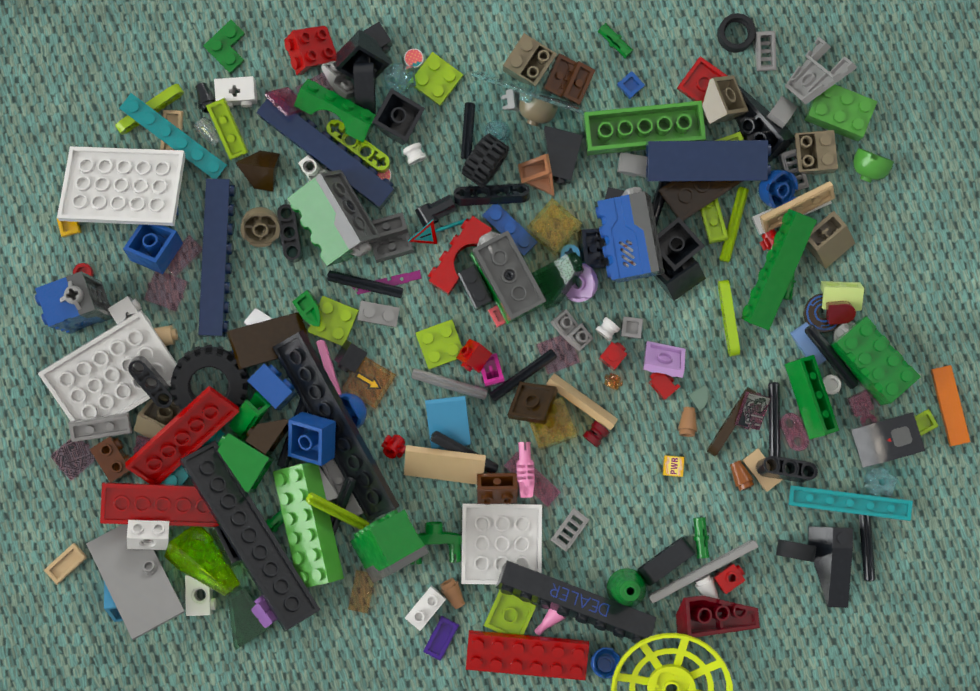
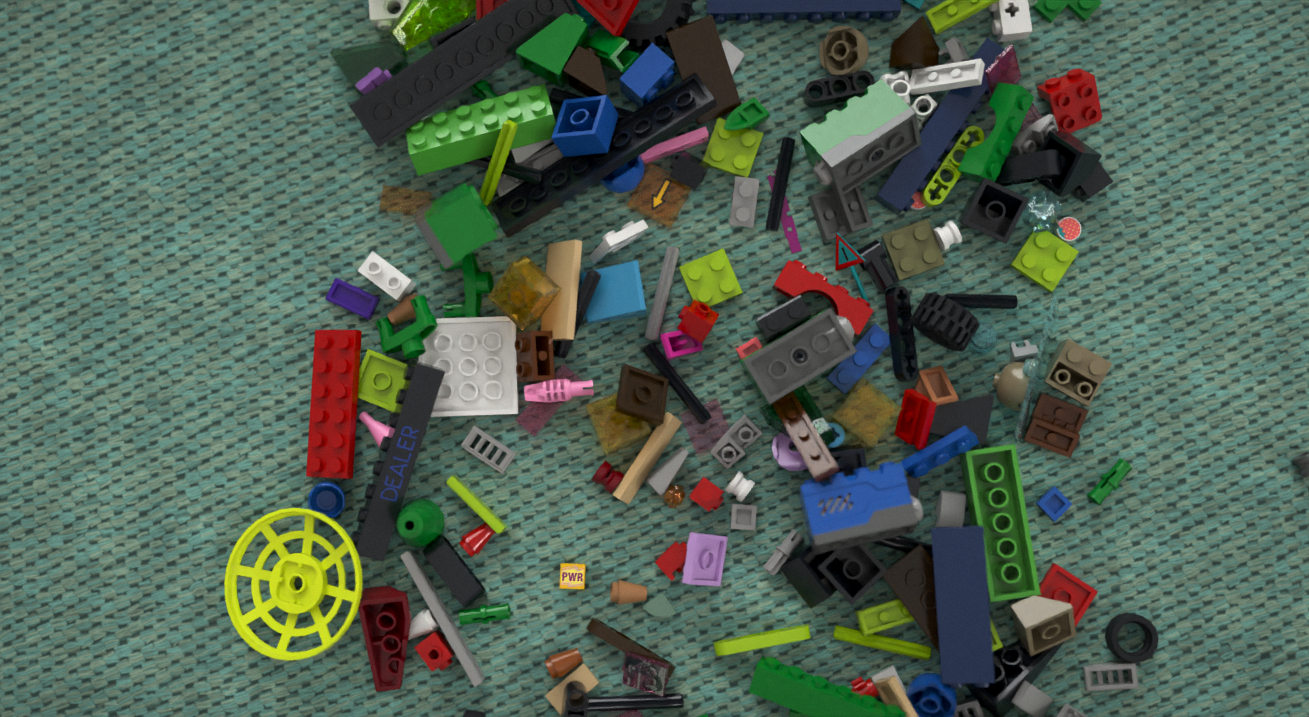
camera: 90 degrees right, 0 degrees up
red gear [381,435,406,459] -> none
none -> green connector [375,295,438,359]
none -> lime tile [446,475,508,534]
none -> red cone [459,522,495,558]
none -> clear yellow brick [487,256,561,331]
none -> white wing [589,219,649,264]
none -> light grey slope [646,447,689,496]
none -> light grey axle [763,529,804,576]
none -> tile [771,391,839,482]
none -> white plate [879,71,911,107]
none -> olive plate [881,219,945,281]
none -> red plate [894,389,937,450]
none -> blue plate [901,425,979,478]
none -> white plate [909,59,985,95]
none -> light grey tile [938,38,970,64]

